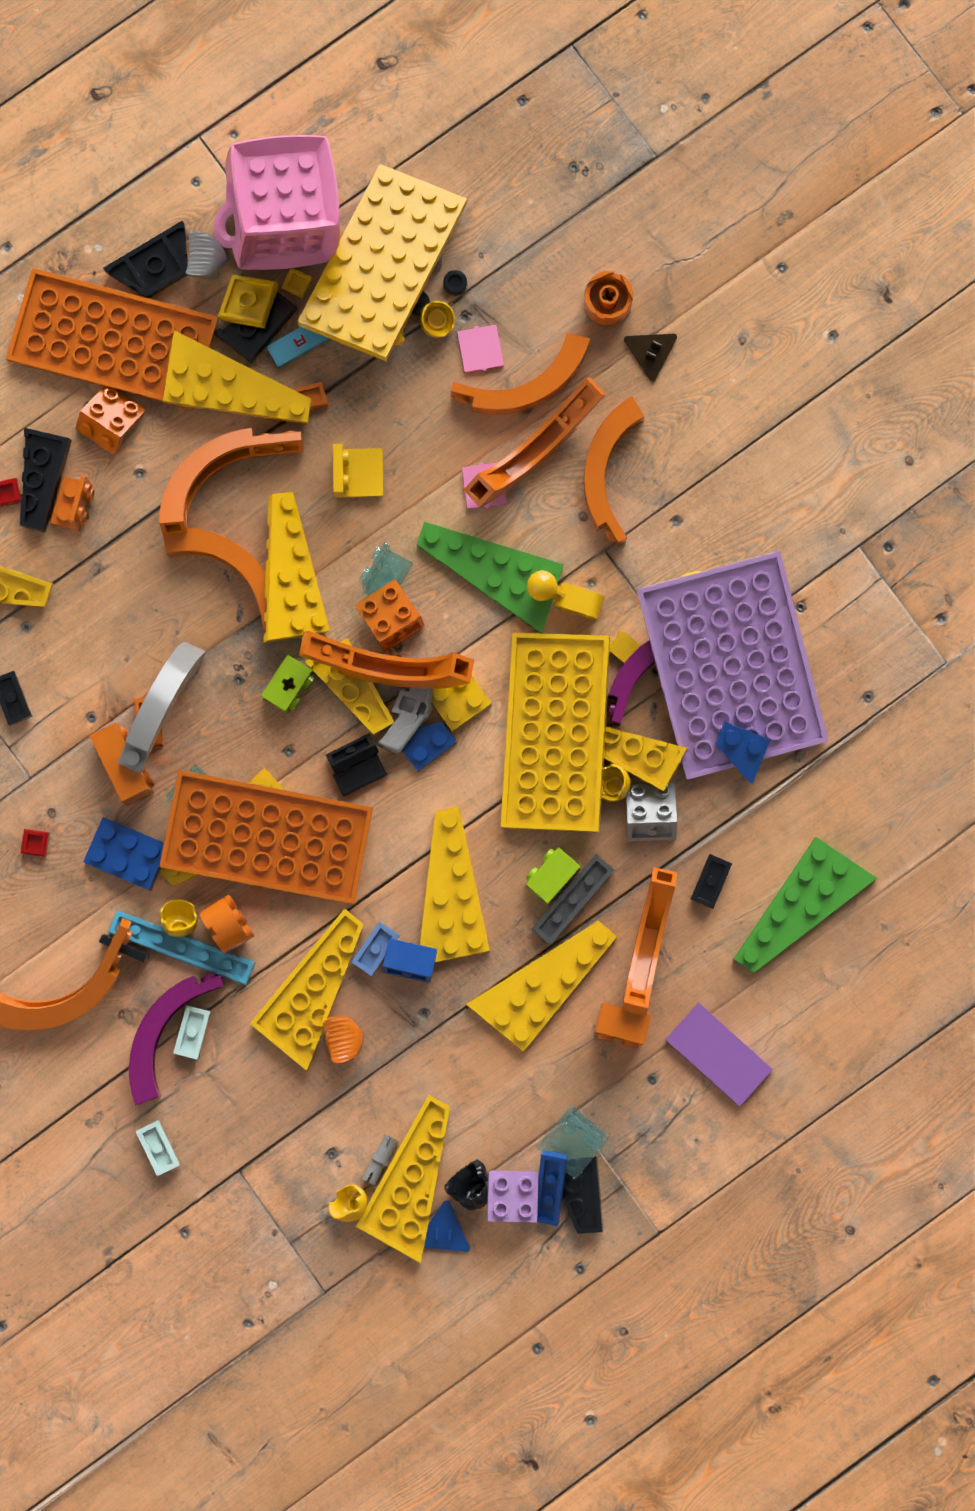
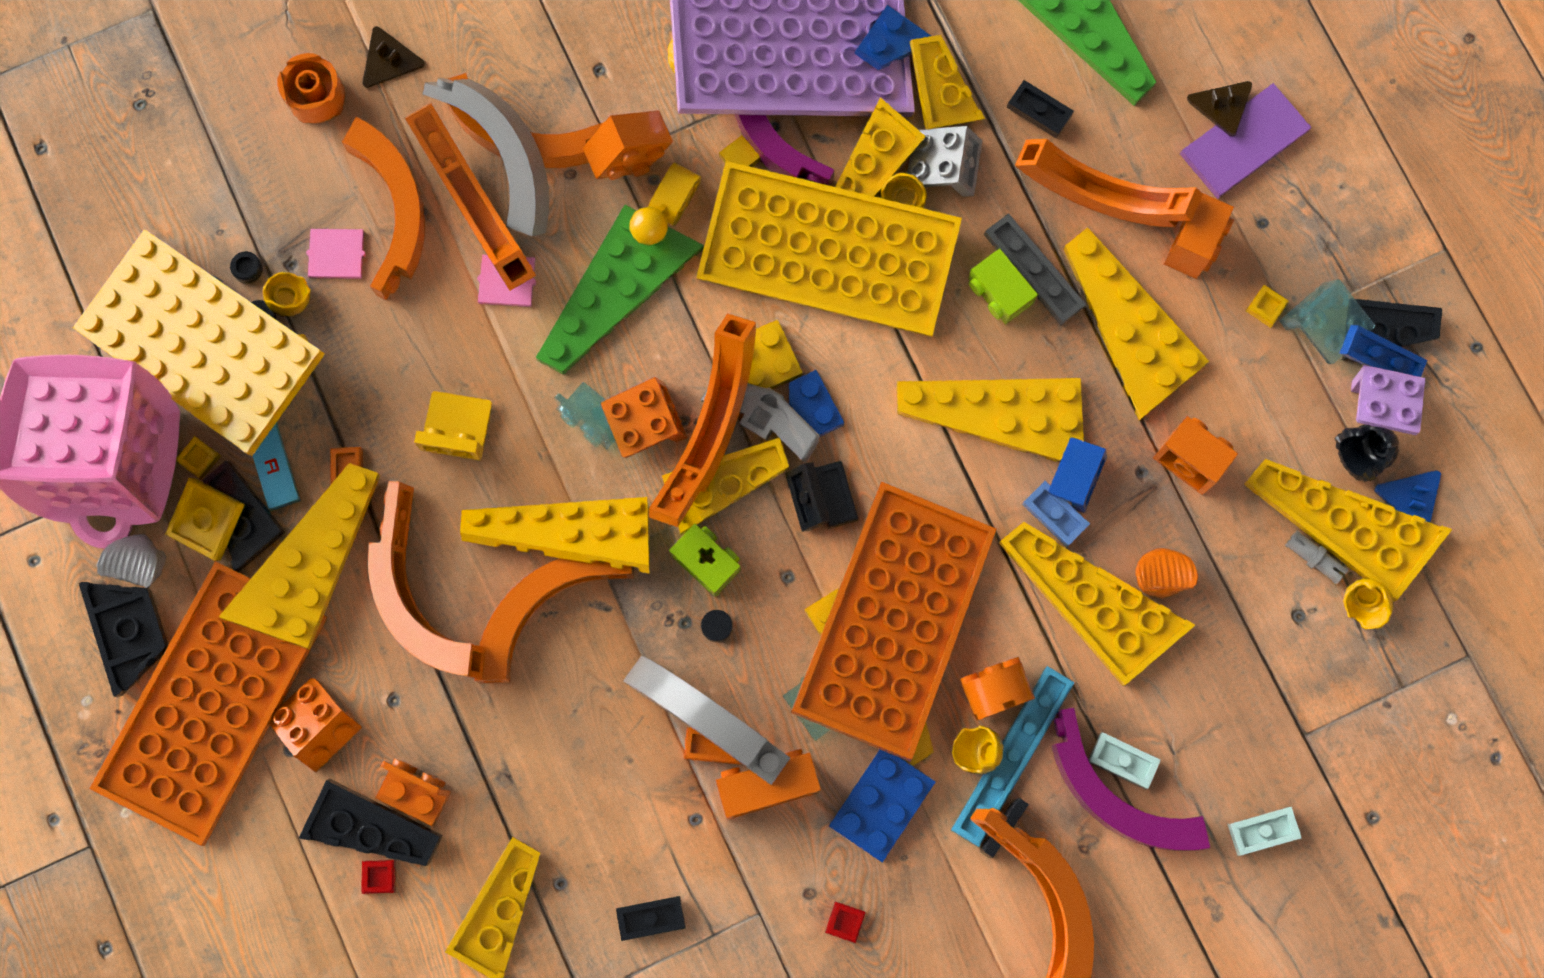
camera: 80 degrees left, 5 degrees down
none -> light grey arch [423,78,549,236]
none -> orange brick [583,110,673,180]
none -> black tile [701,610,732,642]
none -> yellow wing [910,34,985,130]
none -> orange brick [1153,416,1238,495]
none -> dark brown piece [1187,81,1252,137]
none -> yellow tile [1245,285,1289,328]

